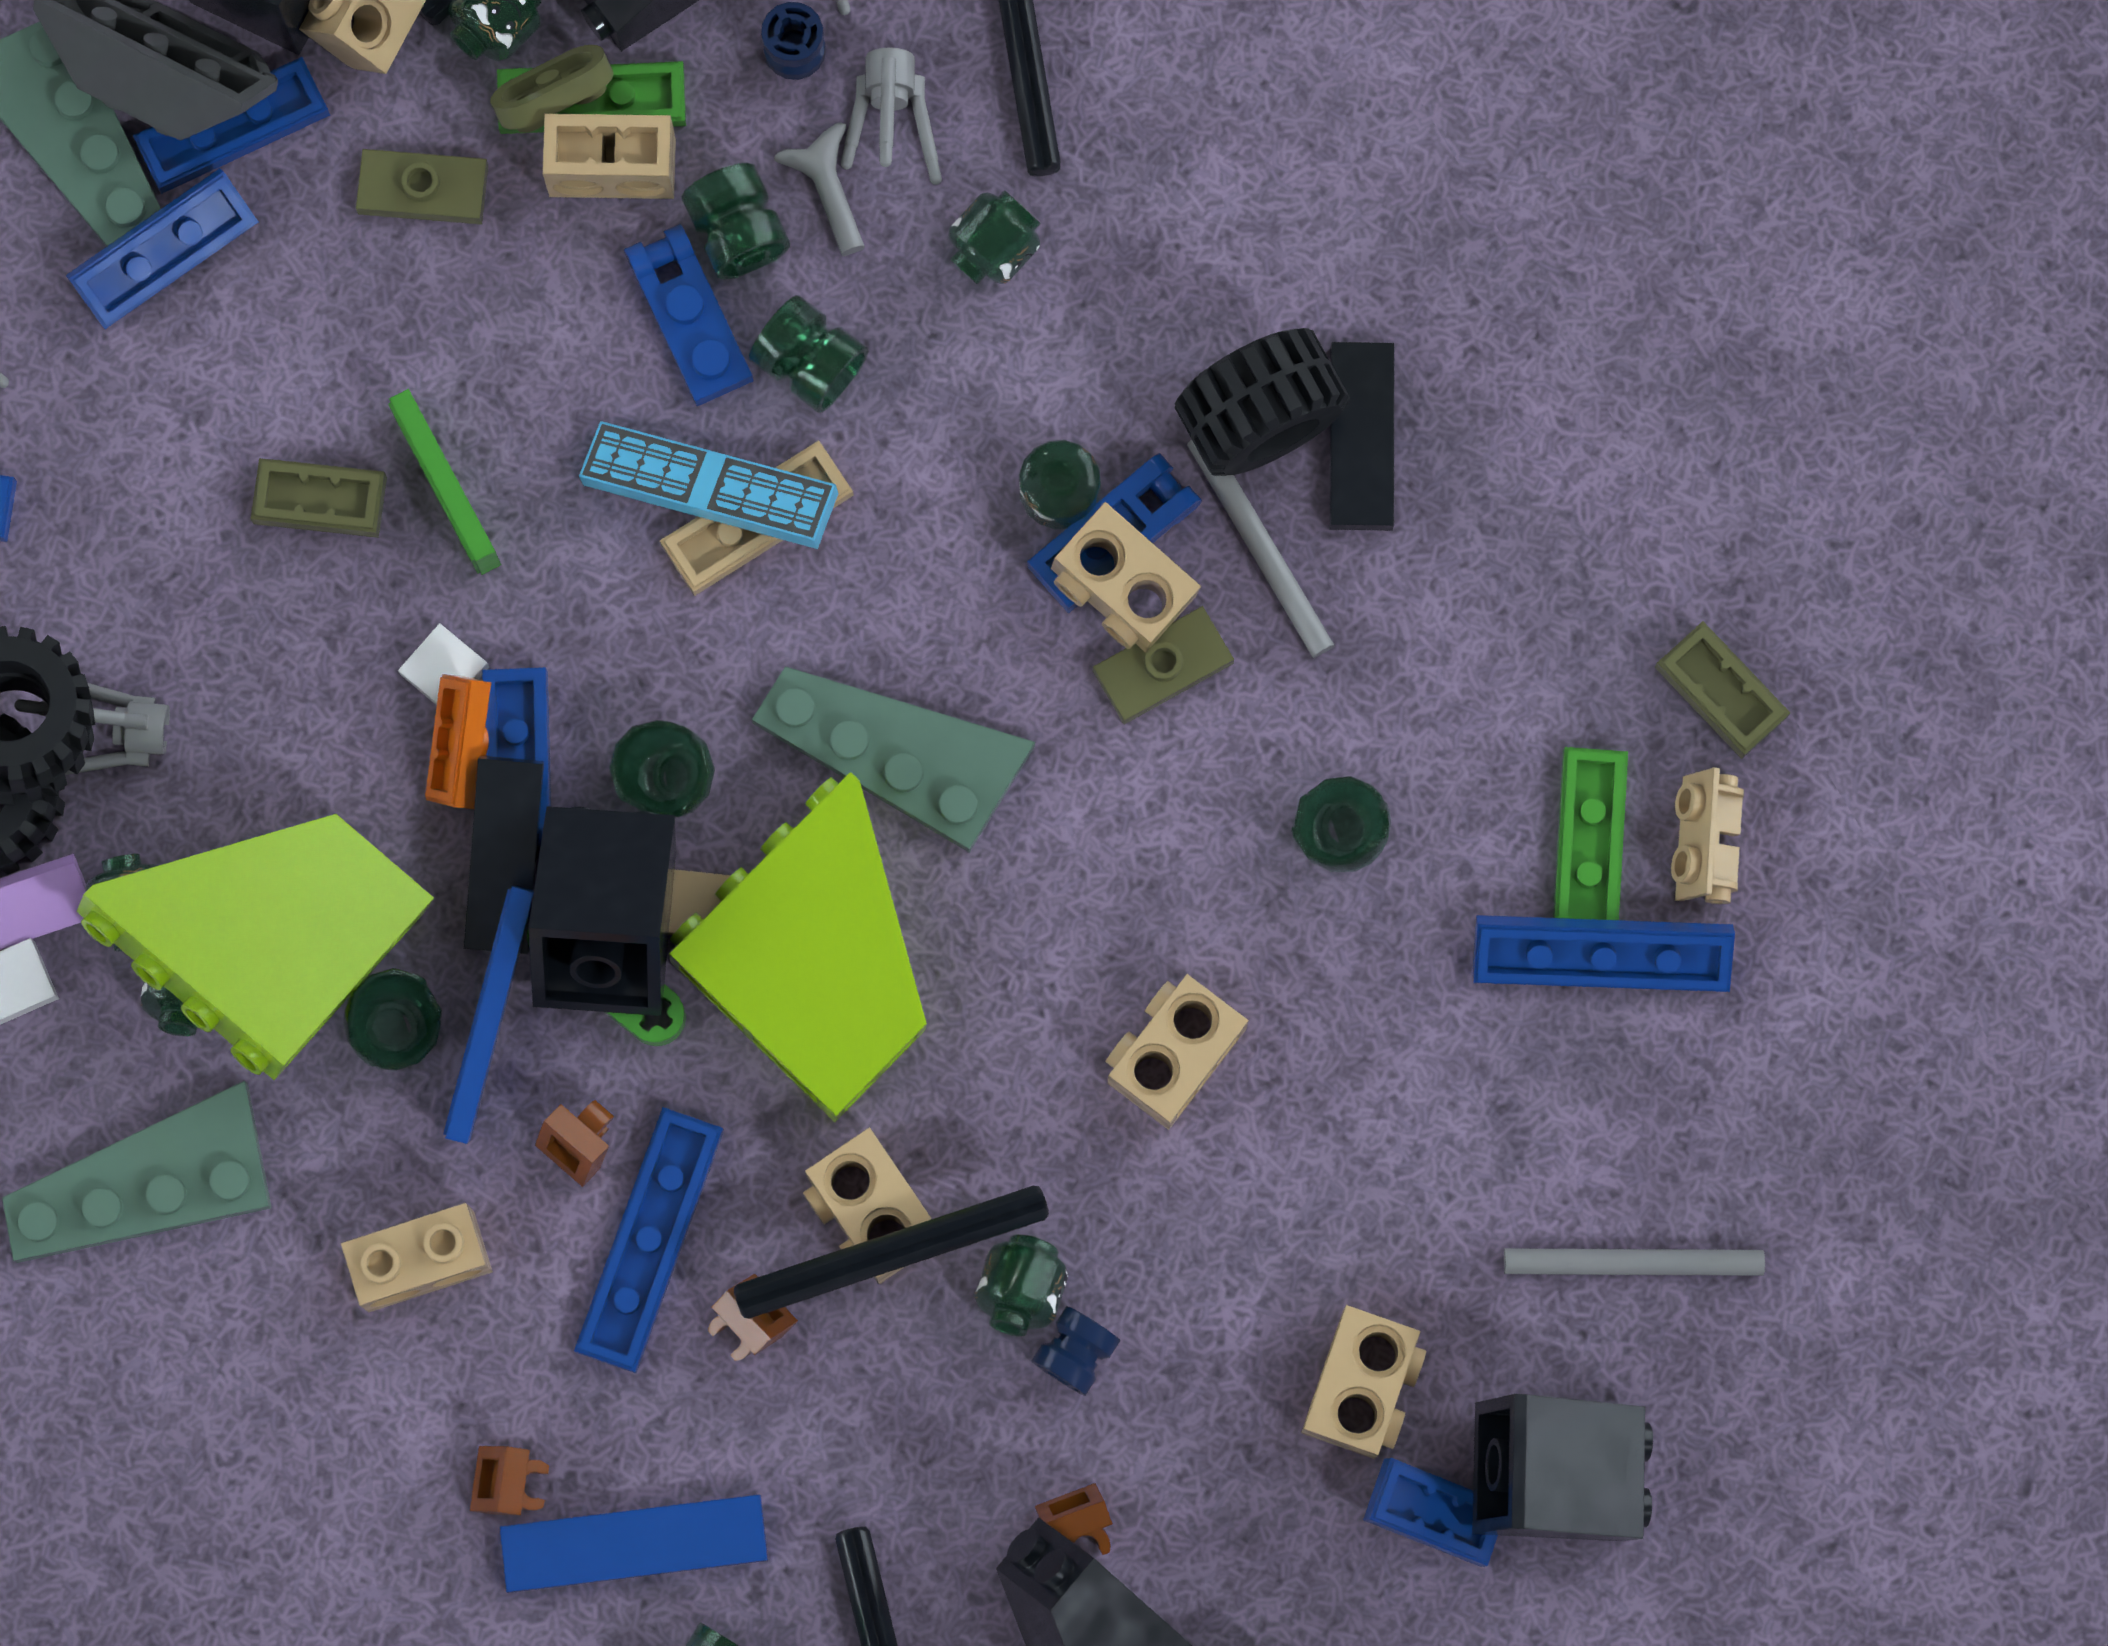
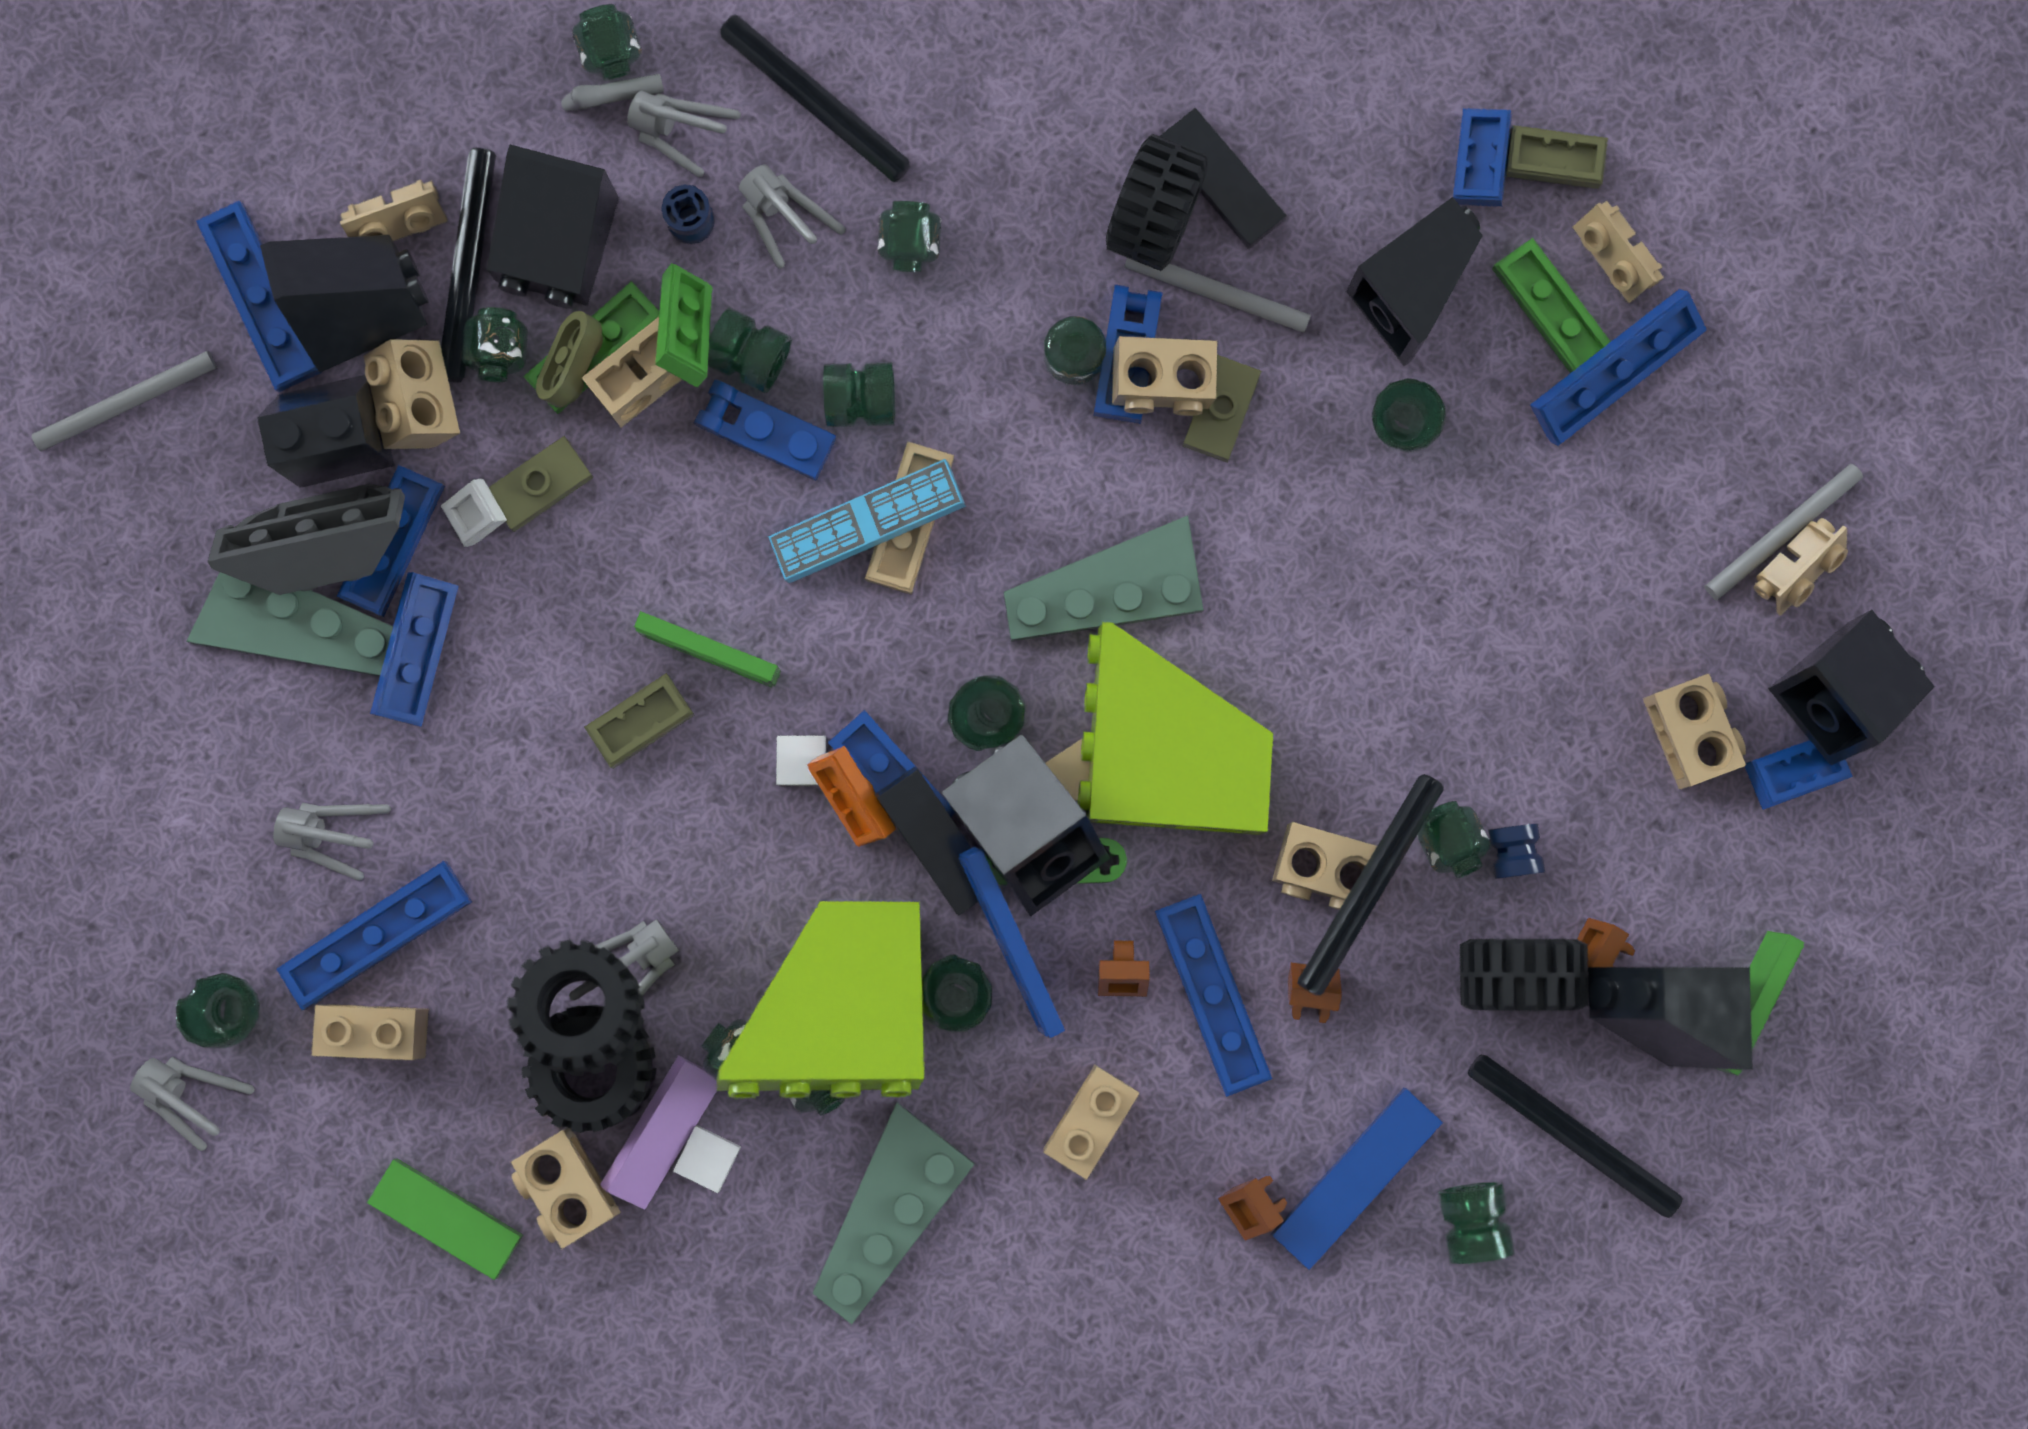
camera: 40 degrees left, 5 degrees up
light grey piece [774,123,865,256] -> none
tan brick [1106,974,1249,1130] -> none
none -> white tile [441,479,507,547]
none -> bright green tile [655,263,712,388]
none -> black slope [1346,197,1483,366]
none -> blue plate [1453,108,1512,207]
none -> black tyre [1460,939,1589,1011]
none -> tan hinge [1754,518,1848,616]

